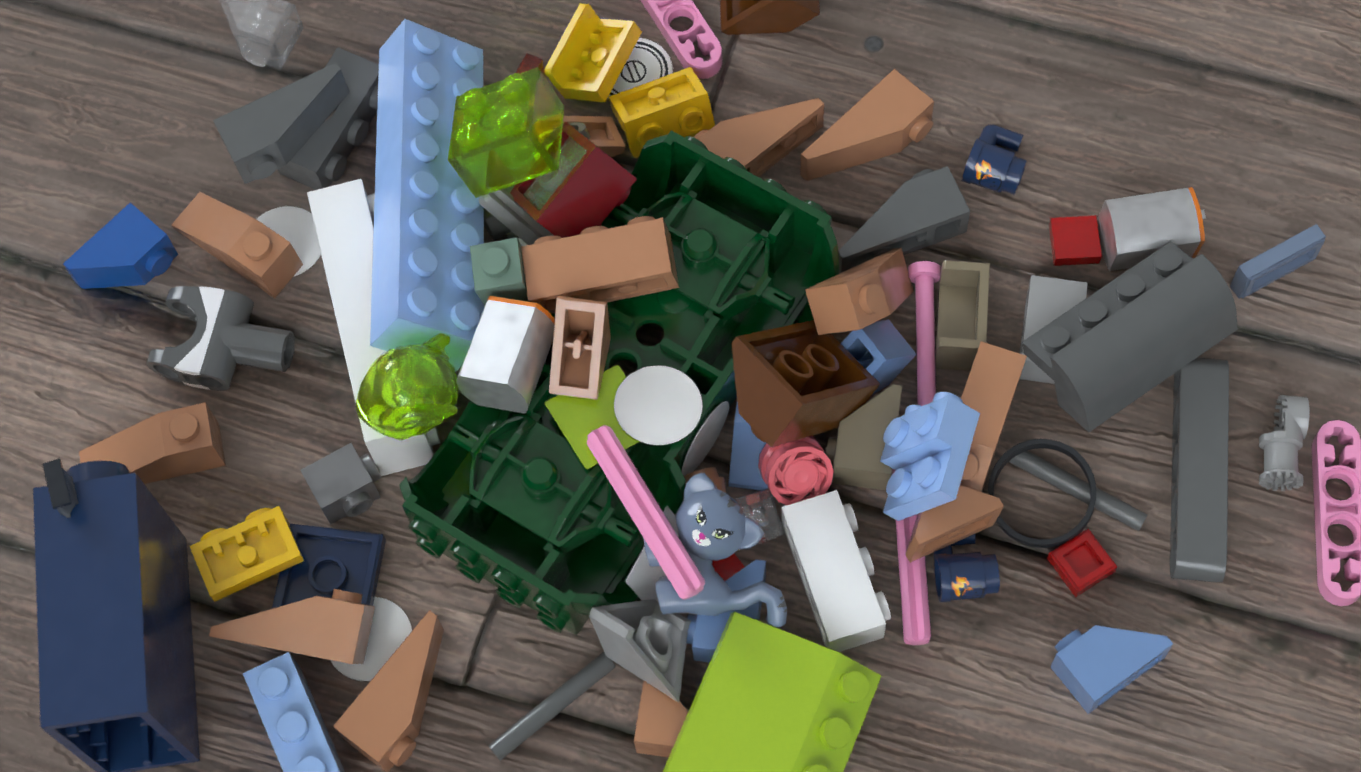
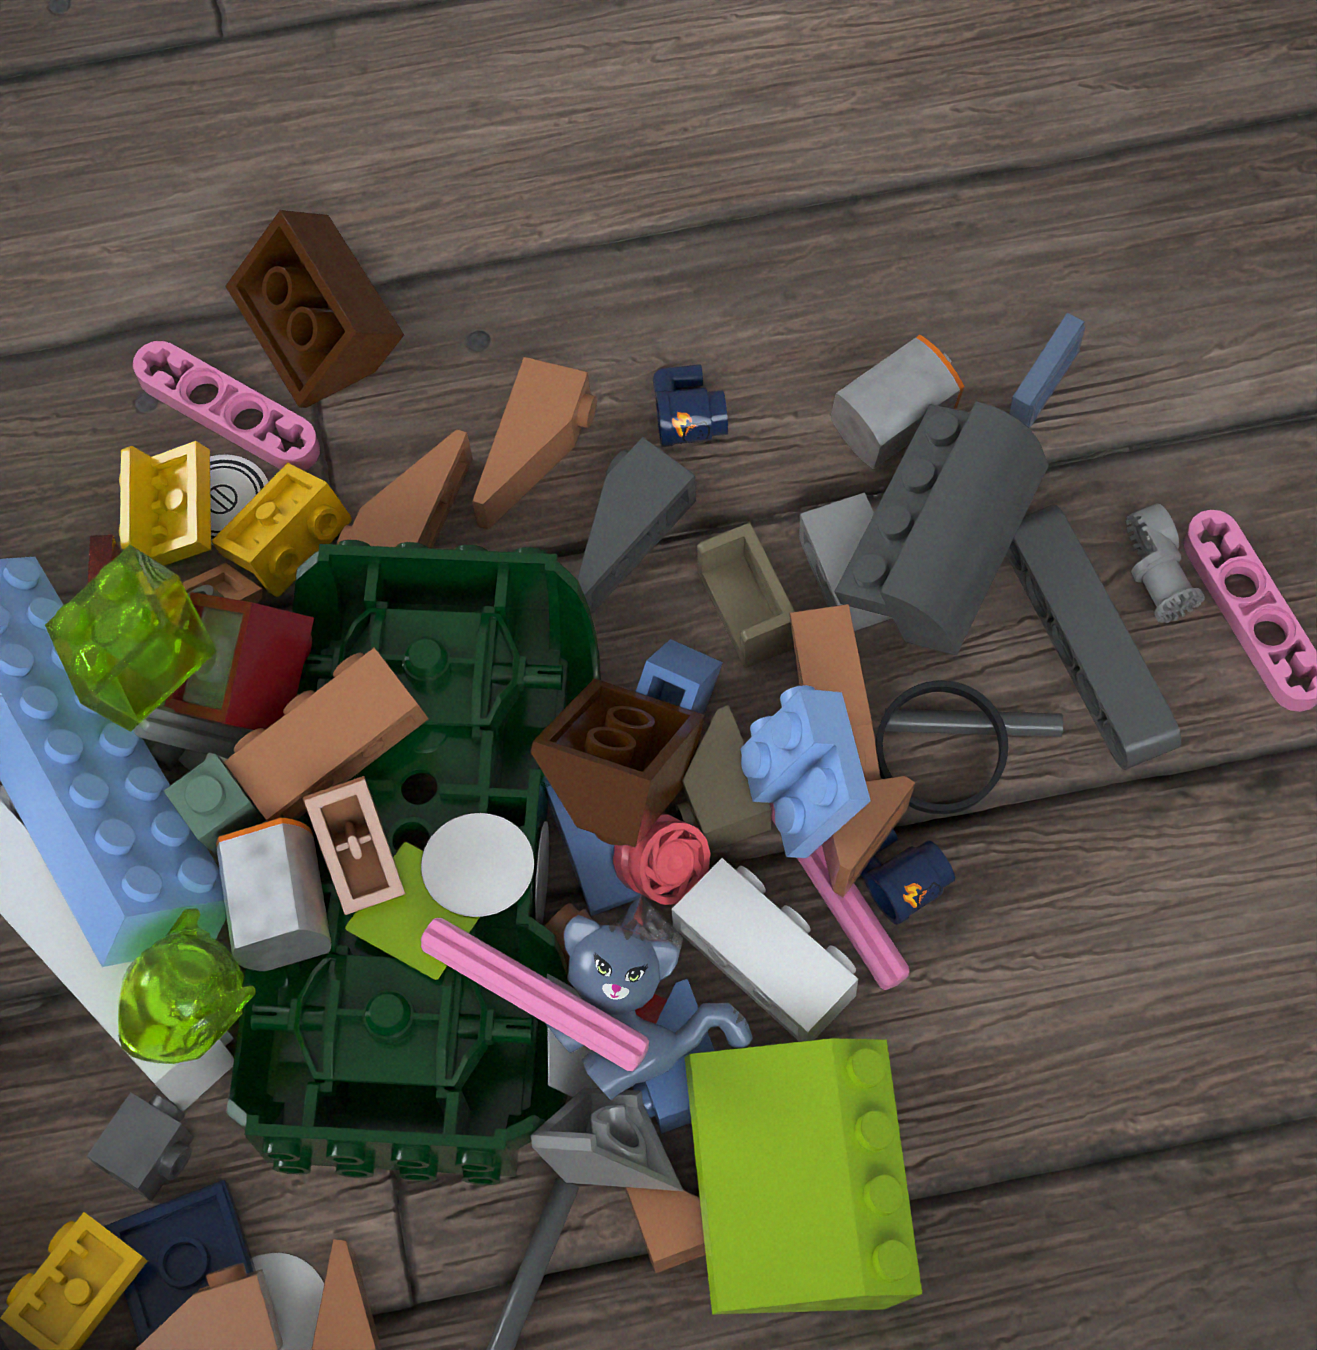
camera: 30 degrees left, 0 degrees up
nougat slope [805,248,914,335] -> none
bright pink bar [908,261,941,406] -> none
red tile [1047,528,1117,597] -> none
red tile [1049,215,1102,266] -> none
medium blue slope [1050,625,1173,714] -> none

